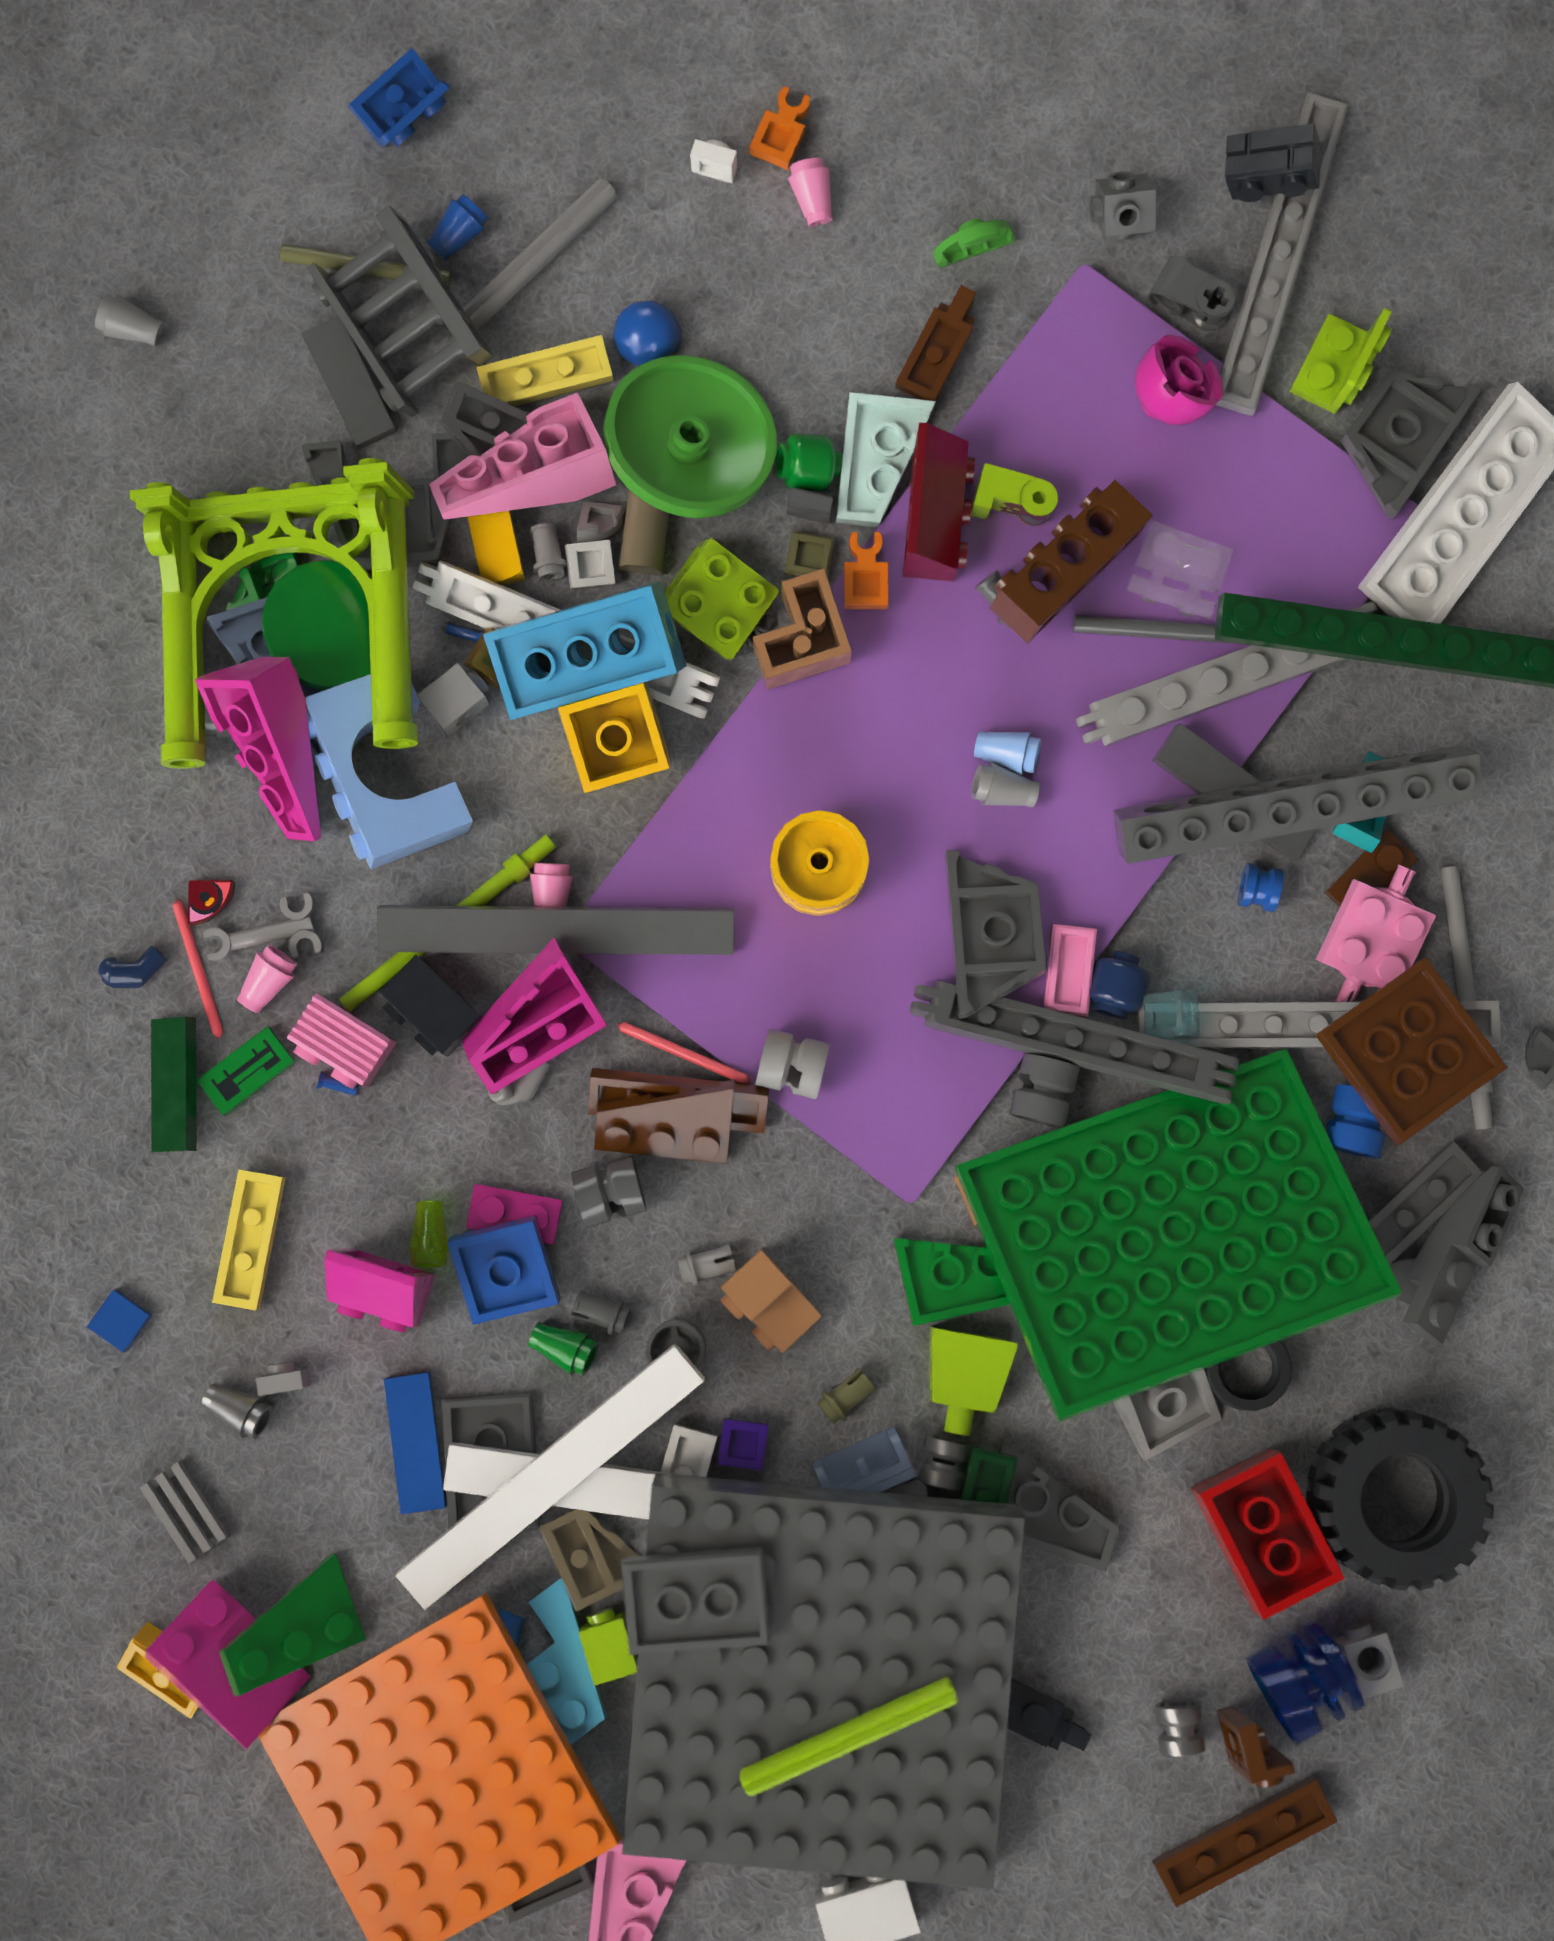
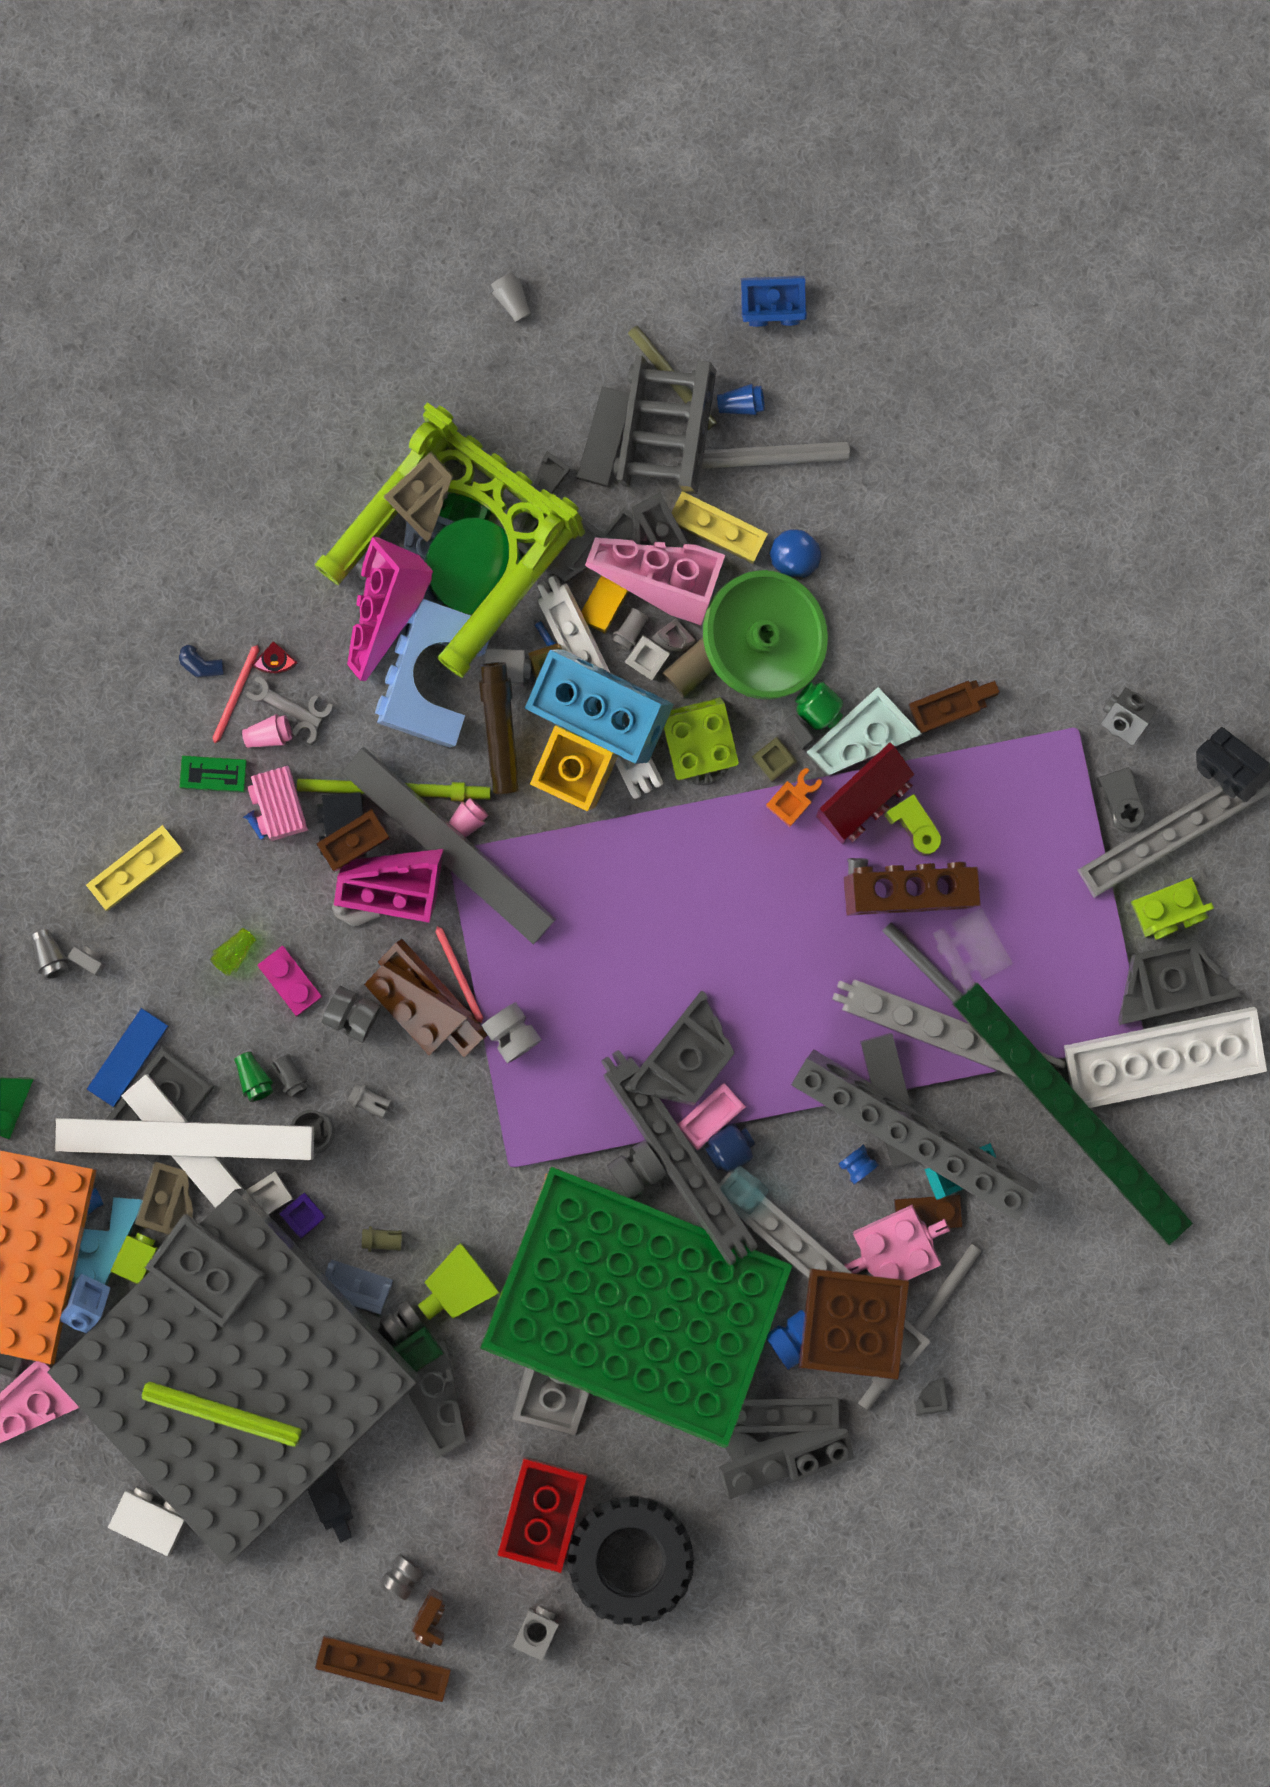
camera: 40 degrees right, 0 degrees up
blue tile [87,1289,153,1352] -> none
dark green tile [151,1017,197,1153] -> none
dark pink slope [324,1248,436,1333] -> none
blue plate [447,1215,561,1325] -> none
white plate [690,139,737,183] -> none
medium nougat brick [720,1249,822,1353] -> none
orange plate [749,86,810,170] -> none
medium nougat brick [753,568,852,690] -> none
yellow wheel [770,810,870,916] -> none
bright pink cone [788,157,833,227] -> none
green wing [893,1238,1010,1326] -> none
bright green plate [933,218,1016,268] -> none
light grey cone [971,762,1040,808] -> none
light blue cone [974,731,1041,775] -> none
dark pink cylinder [1134,335,1224,426] -> none
black tyre [1204,1340,1292,1411] -> none
clear blue wheel [1245,1619,1365,1746] -> none
none -> medium blue bracket [60,1274,111,1333]
none -> reddish brown plate [316,810,389,872]
none -> dark tan wing [384,452,453,542]
none -> dark brown piece [479,662,519,794]

